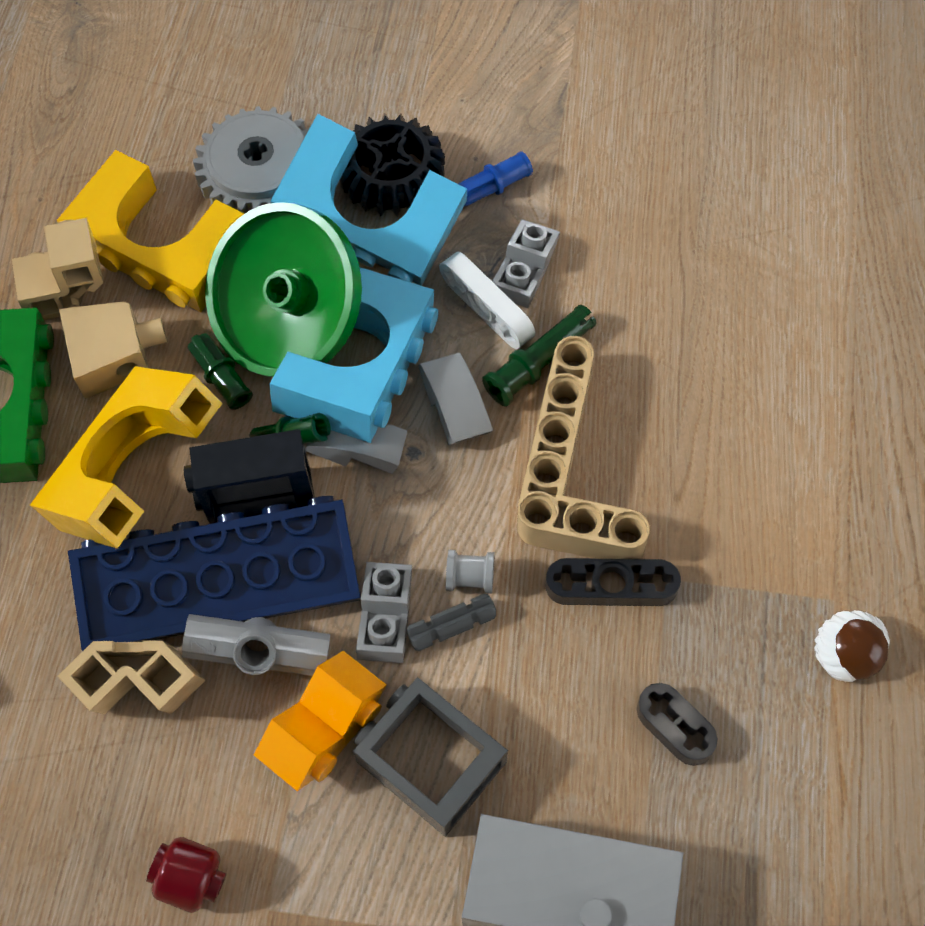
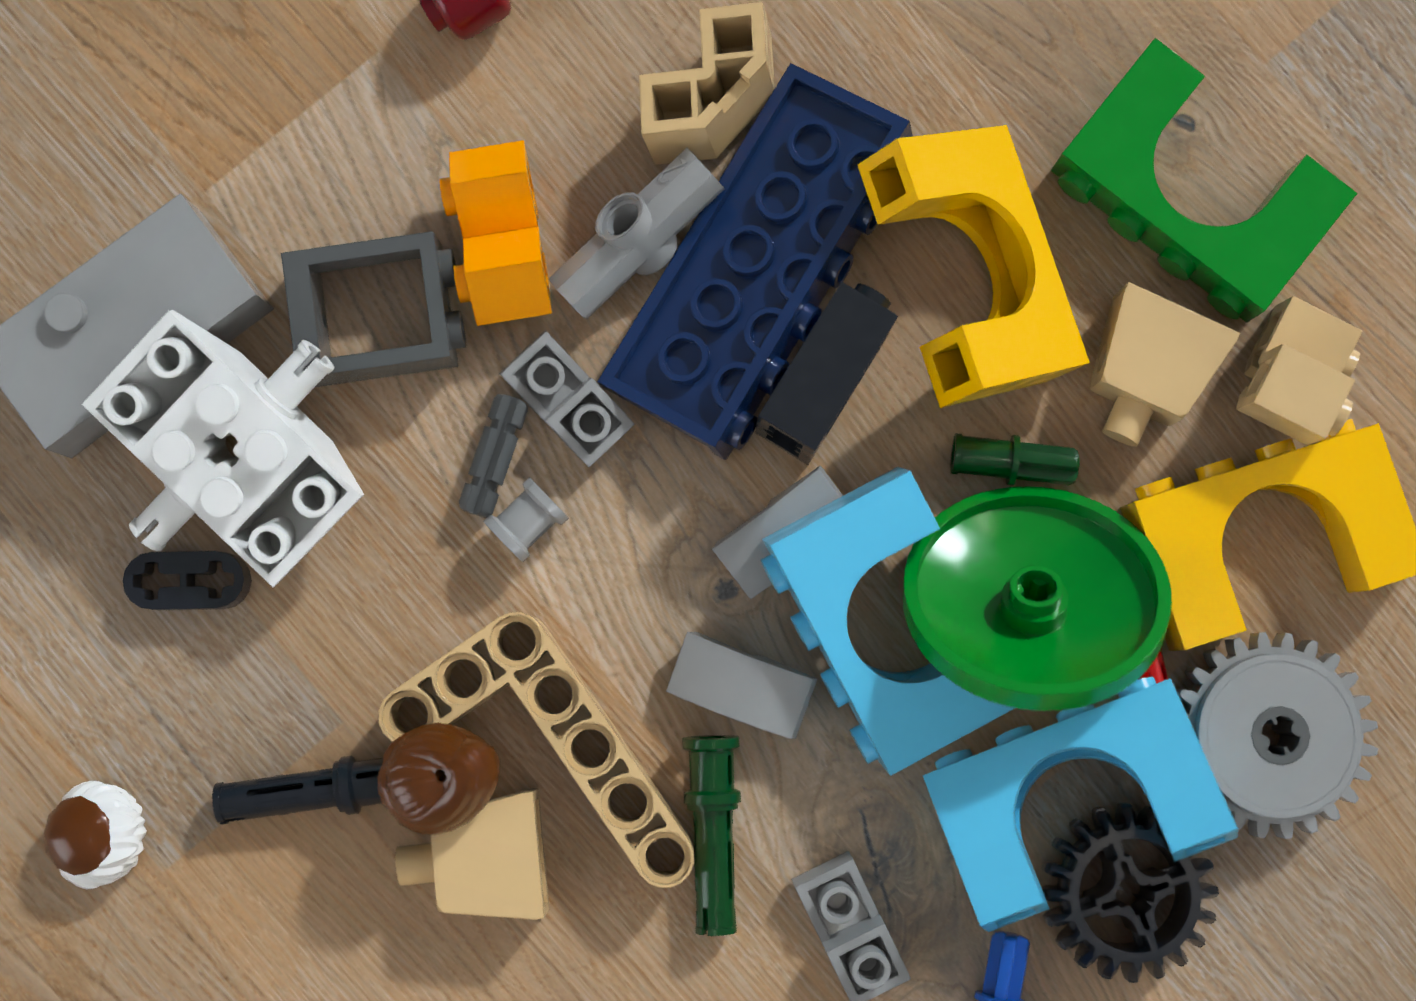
camera: 130 degrees right, 20 degrees up
dark green axle [249,413,331,444] -> none
white beam [439,252,536,349] -> none
black beam [545,558,681,606] -> none
none -> white slope [82,310,364,587]
none -> black pin [212,756,383,825]
none -> reddish brown hair [377,722,500,835]
none -> tan torso [395,788,550,919]

